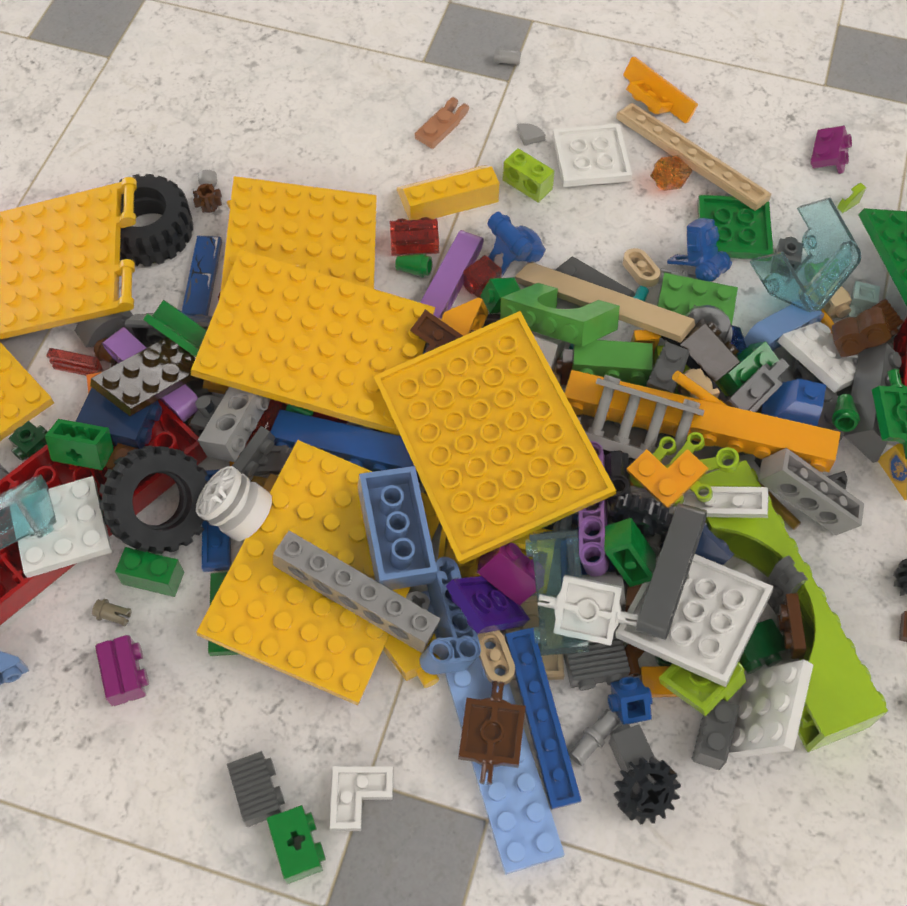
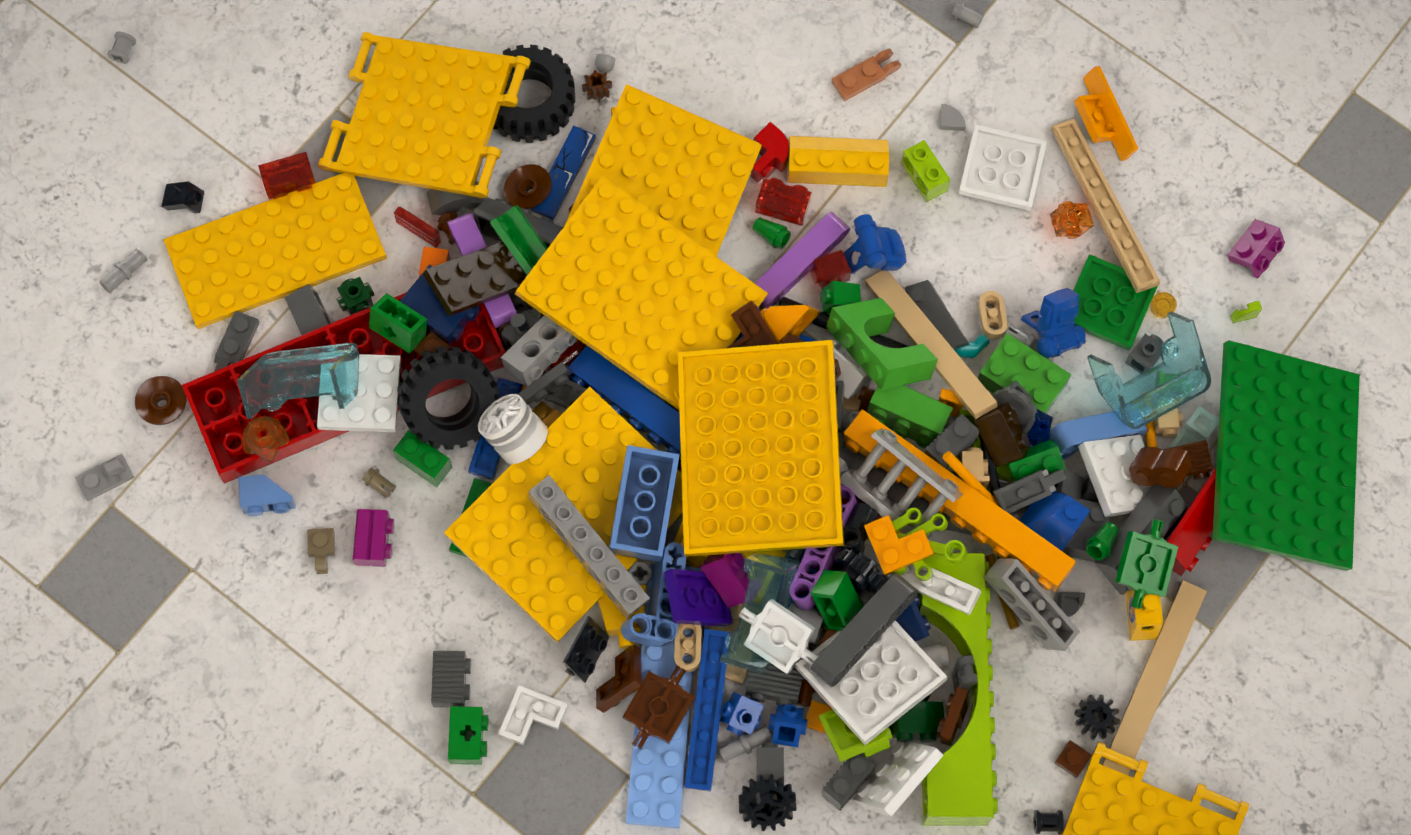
camera: 20 degrees right, 10 degrees up
none -> dark tan plate [307,528,335,574]
none -> reddish brown dish [504,164,552,209]
none -> black hinge [563,616,610,683]
none -> reddish brown plate [596,644,642,713]
none -> blue brick [720,692,764,736]
none -> red brick [751,122,789,183]
none -> clear yellow tile [1150,292,1177,319]

